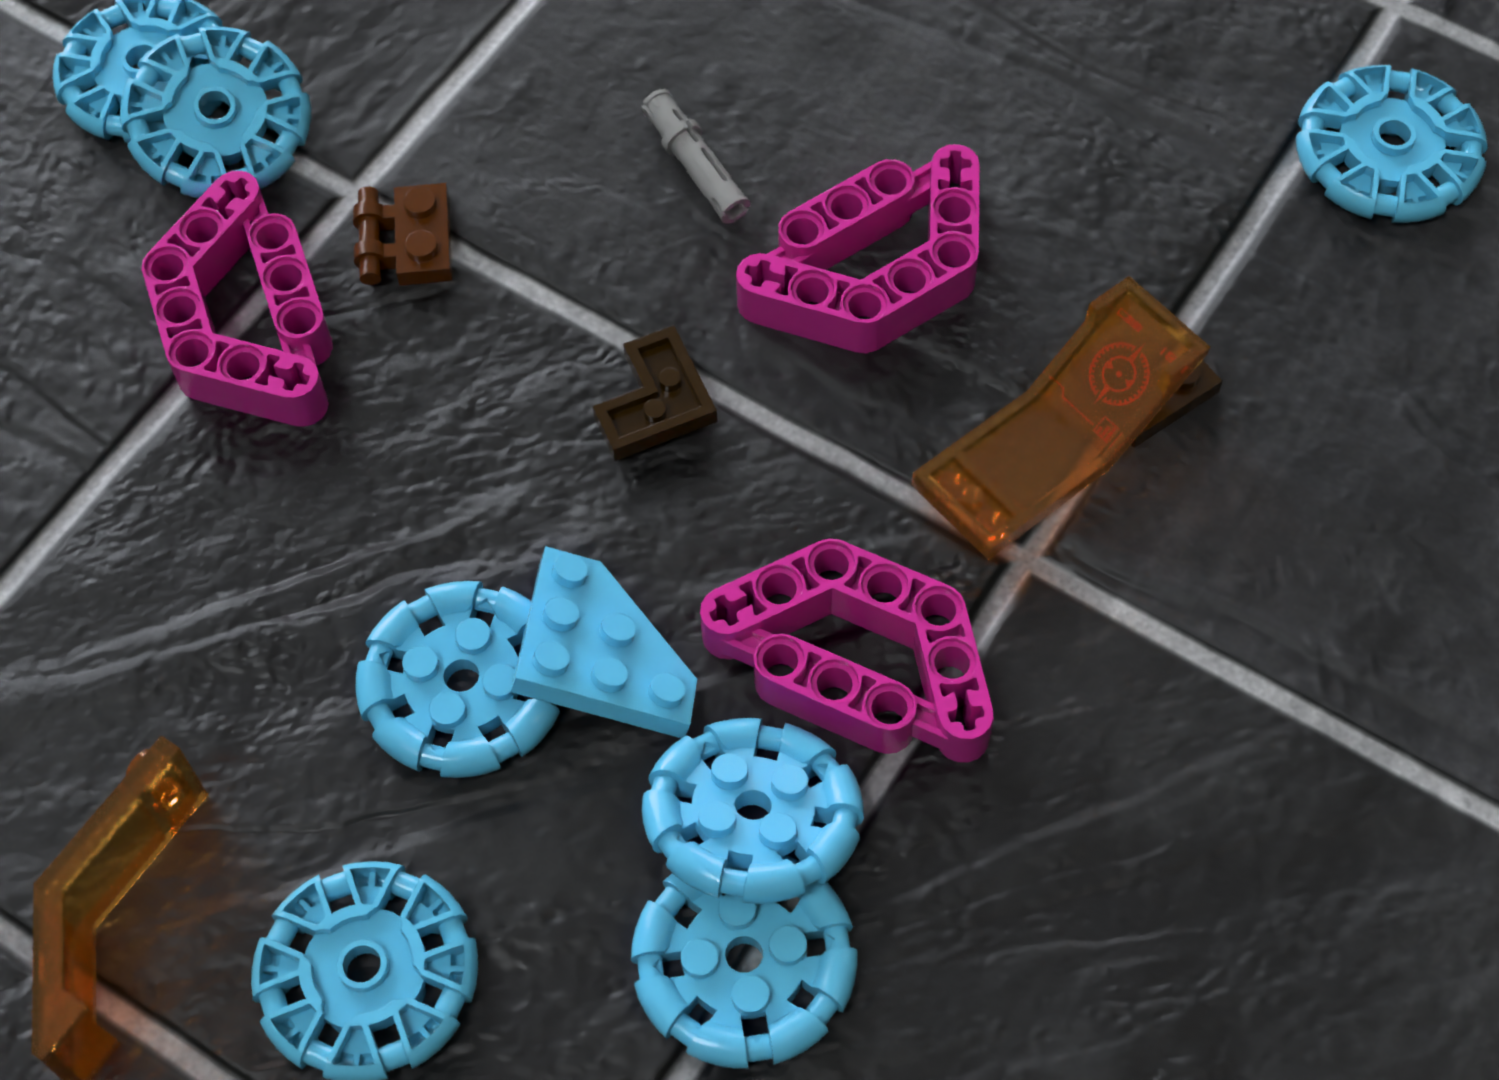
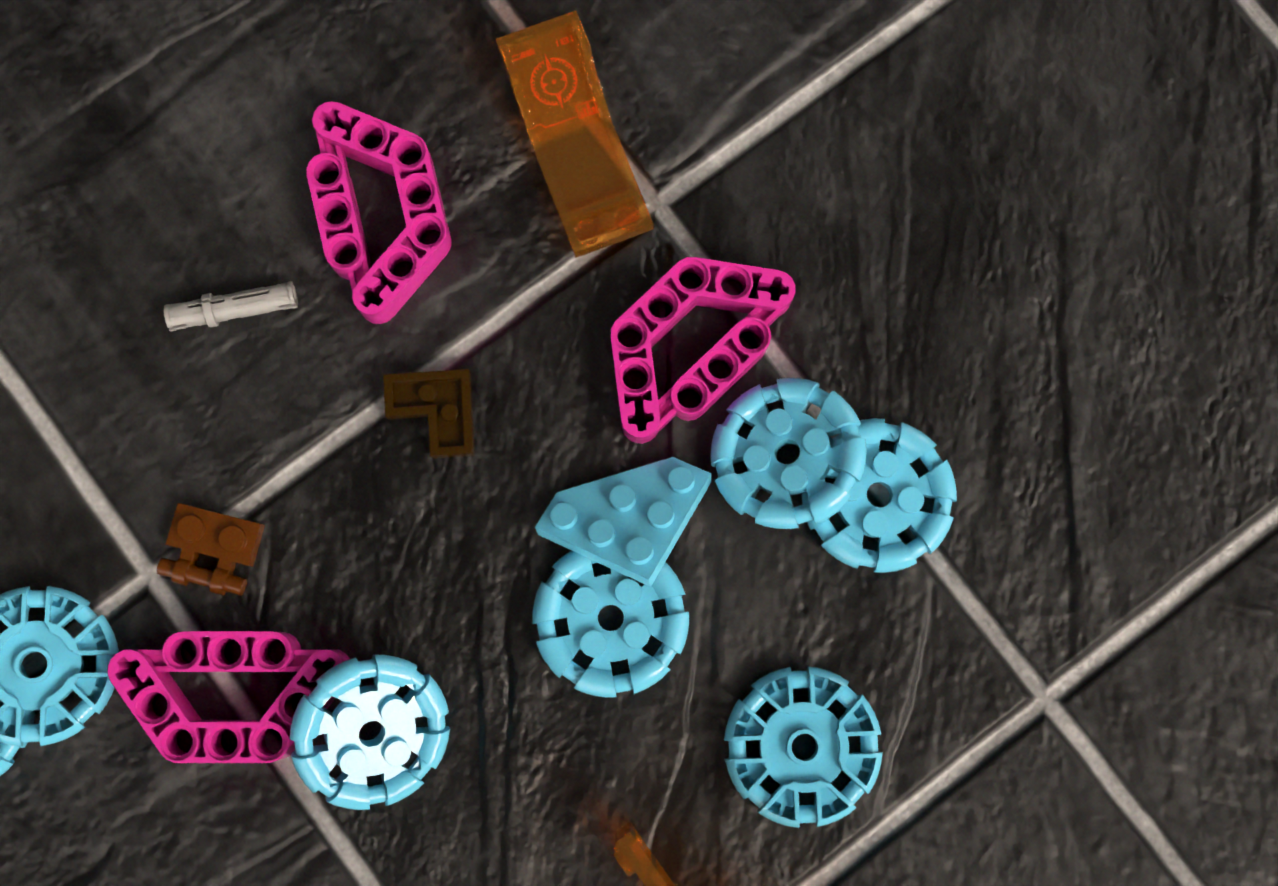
camera: 75 degrees left, 20 degrees up
none -> medium azure plate [289,655,450,810]

